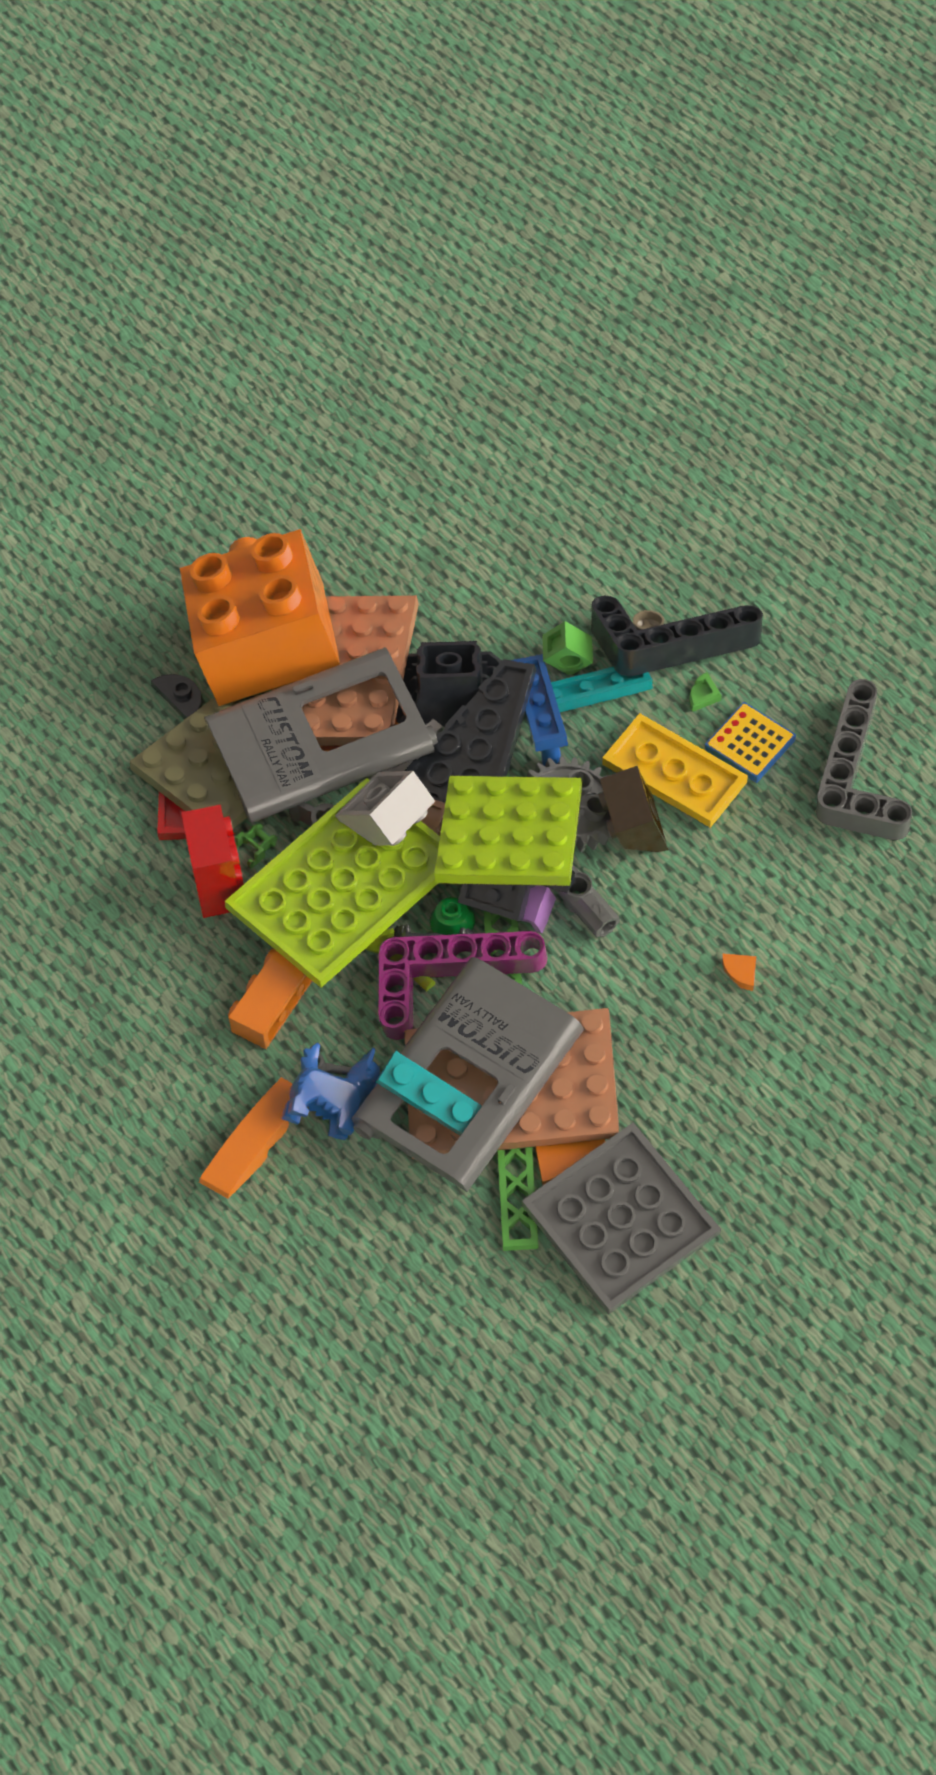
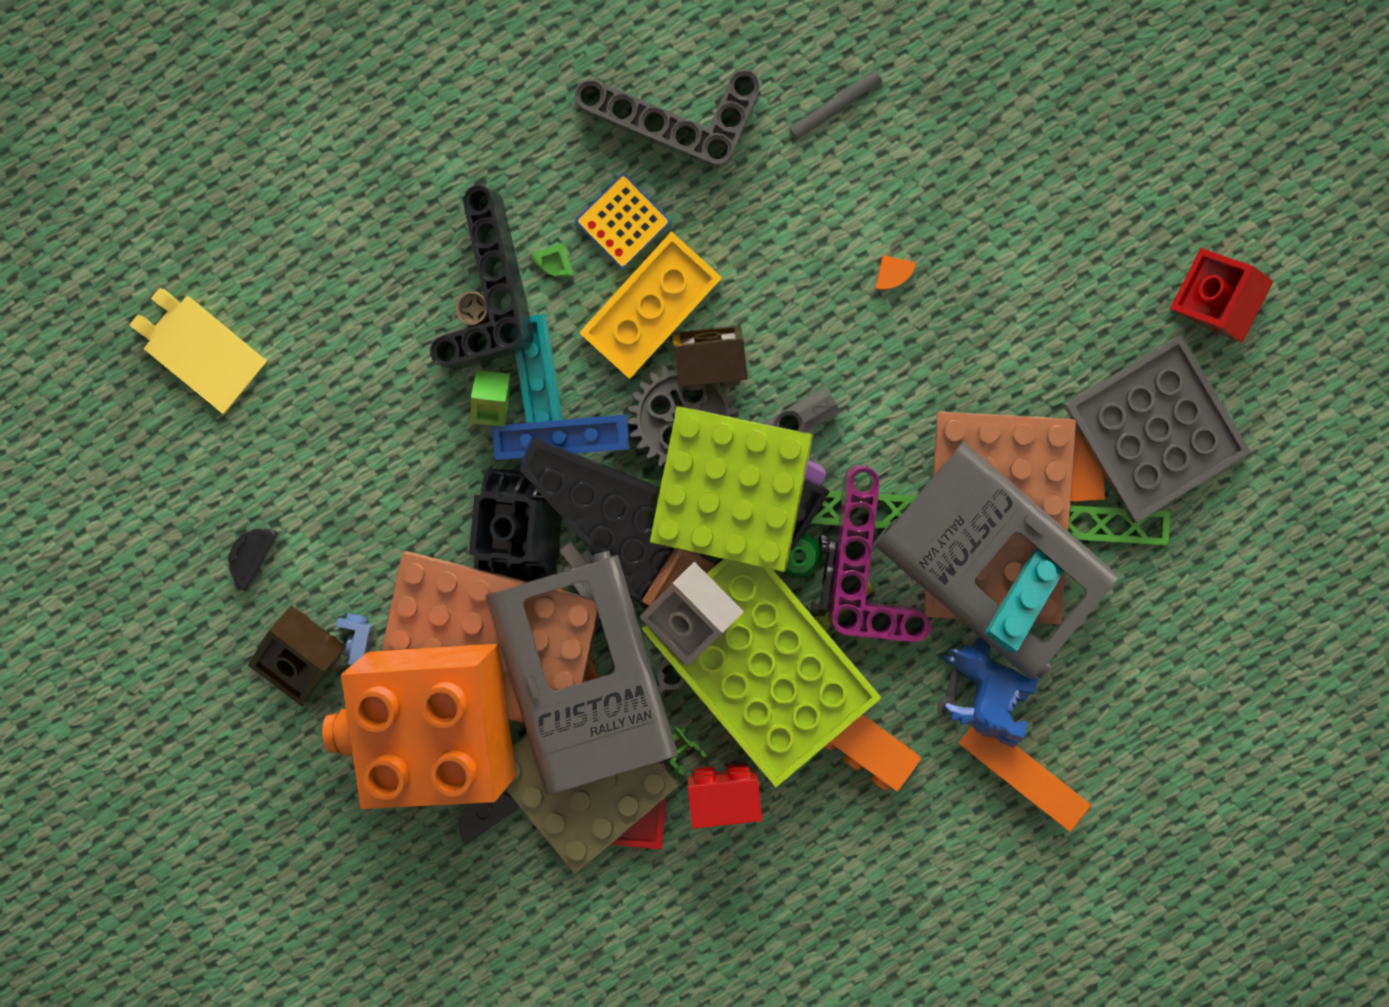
camera: 85 degrees left, 30 degrees up
none -> light yellow tile [130,288,268,414]
none -> black plate [228,528,280,592]
none -> dark brown slope [248,605,346,706]
none -> medium blue bracket [336,613,374,665]
none -> dark grey bar [790,70,882,139]
none -> red slope [1170,248,1274,342]

